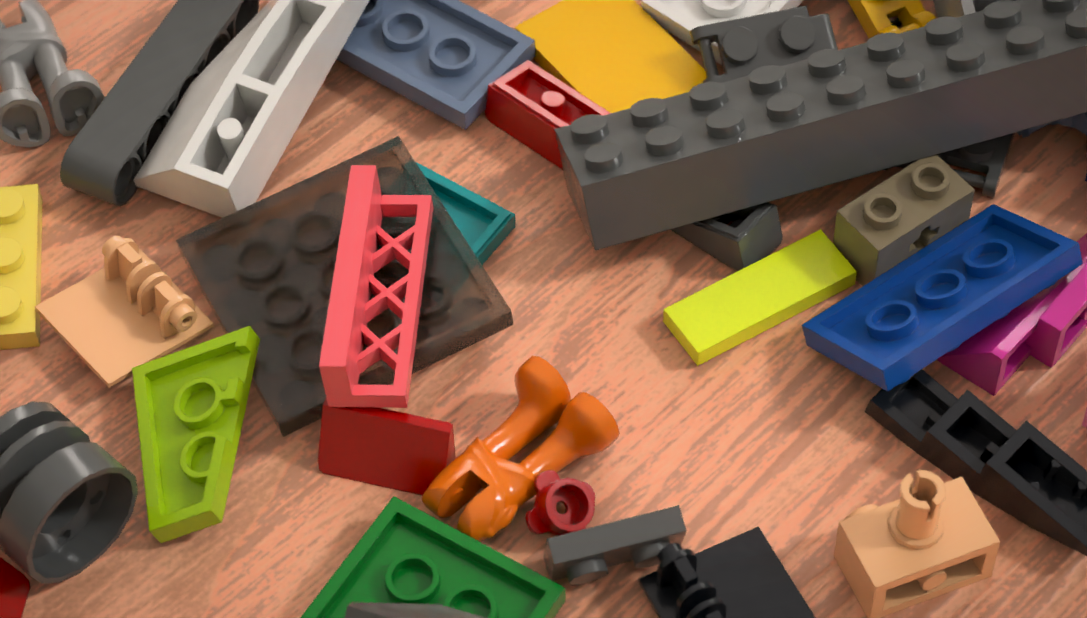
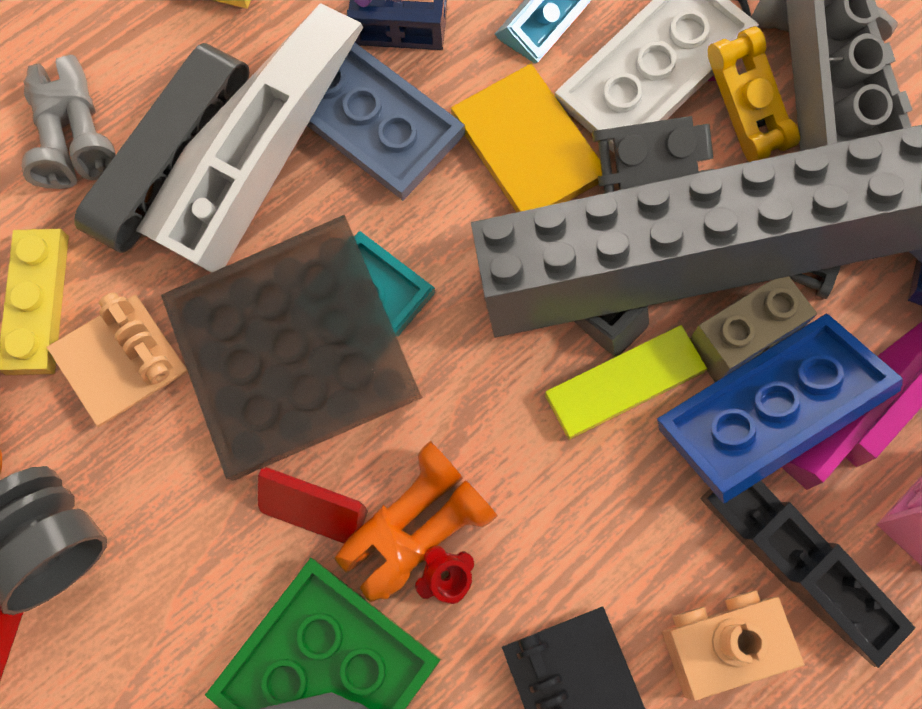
camera: 10 degrees right, 20 degrees up
lime wing [132,326,260,543] -> none
coral fence [319,165,434,408] -> none
red slope [485,60,611,170] -> none
dark grey plate [543,505,687,585] -> none

